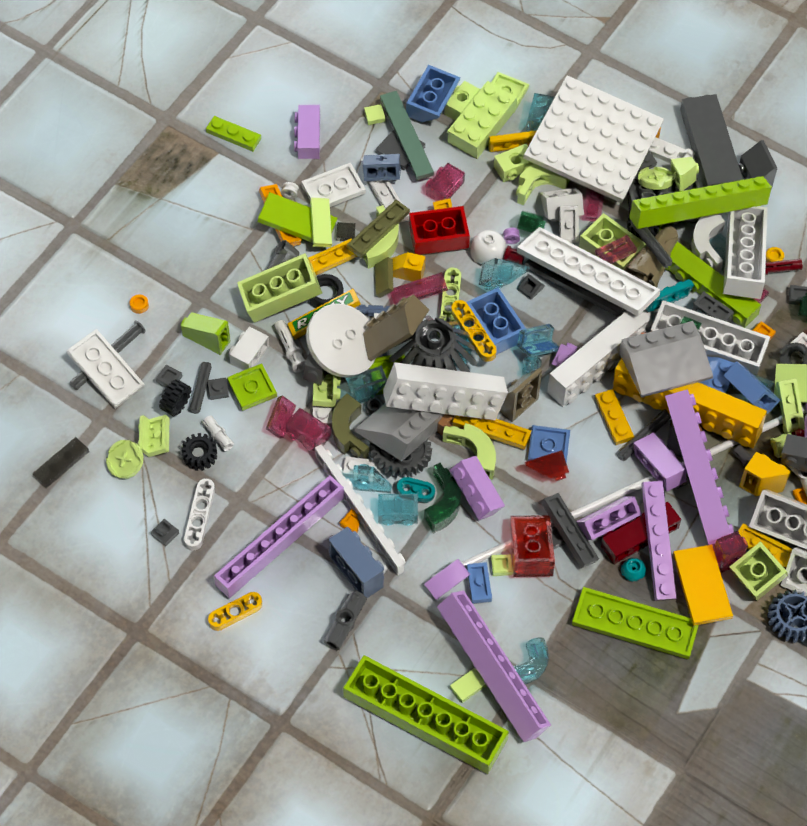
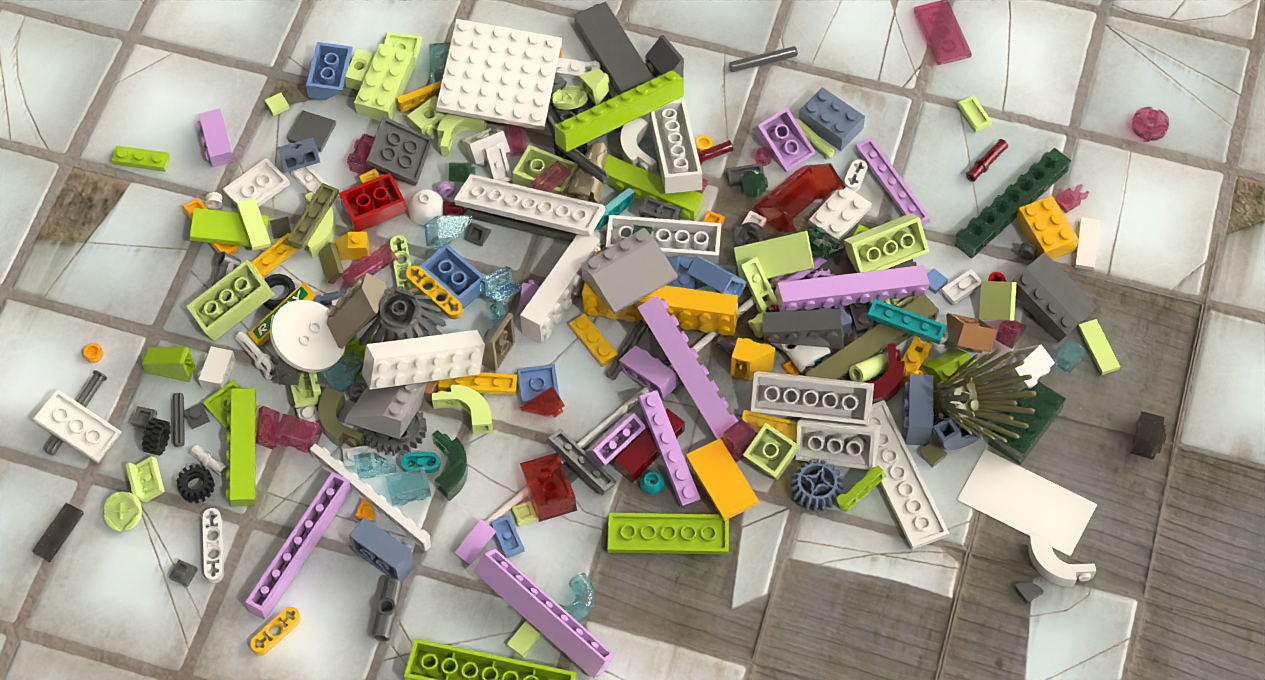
camera: 15 degrees left, 0 degrees up
sand green tile [380,91,434,181] -> none
lavender brick [450,456,505,520] -> none
none -> lime brick [226,388,256,506]
none -> dark grey plate [365,116,433,186]

